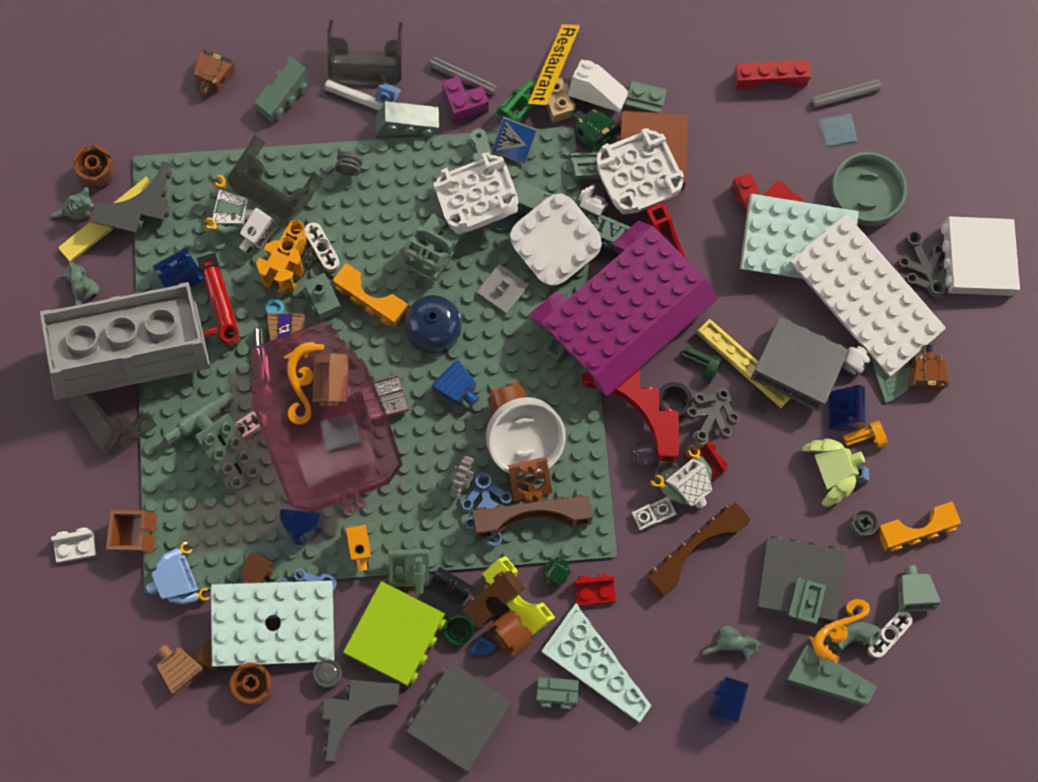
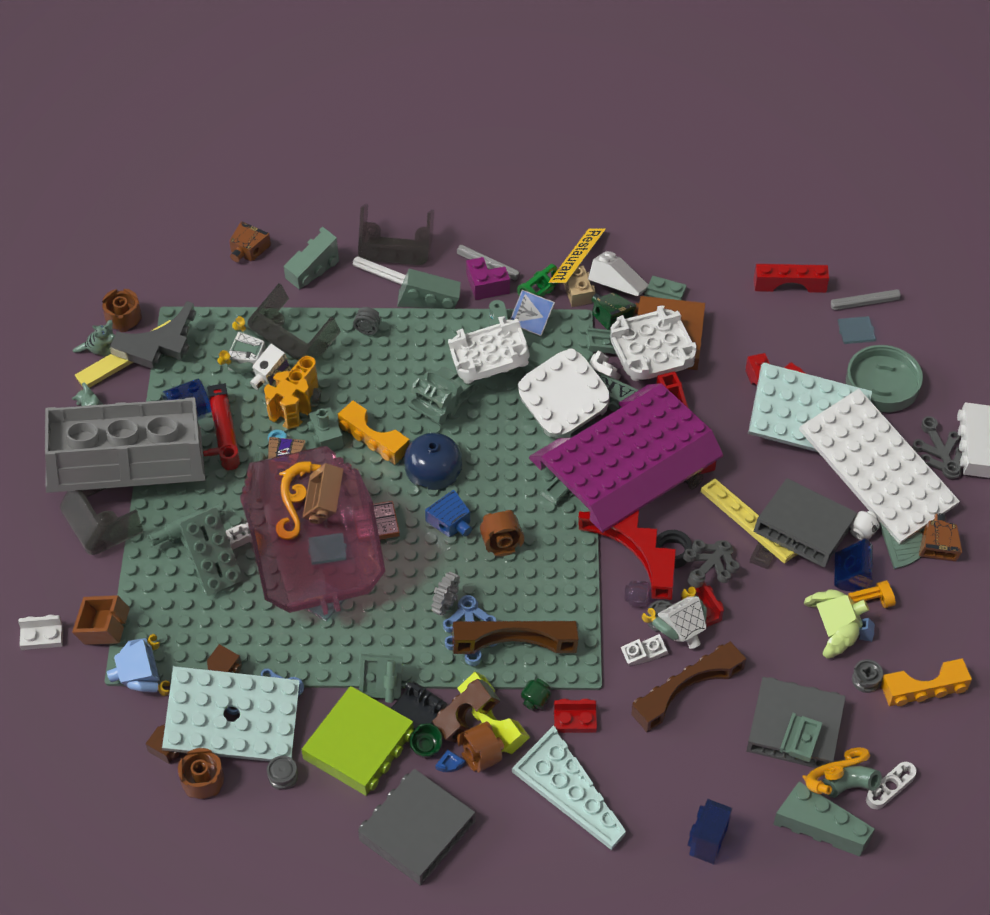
camera: 10 degrees right, 20 degrees down
medium nougat torso [157,644,205,696] -> none
clear blue brick [280,509,324,546] -> none
white beam [305,222,340,273] -> none
dark grey arch [319,680,400,763] -> none
light orange torso [346,525,372,571] -> none
medium blue bracket [375,83,401,104] -> none
light grey piece [477,264,529,314] -> none
white brick [486,397,566,477] -> none
dark orange piece [508,457,552,503] -> none
sand green brick [536,677,579,710] -> none
dark green piece [682,346,723,382] -> none
sand green animal [703,626,762,661] -> none
sand green torso [897,565,941,612] -> none

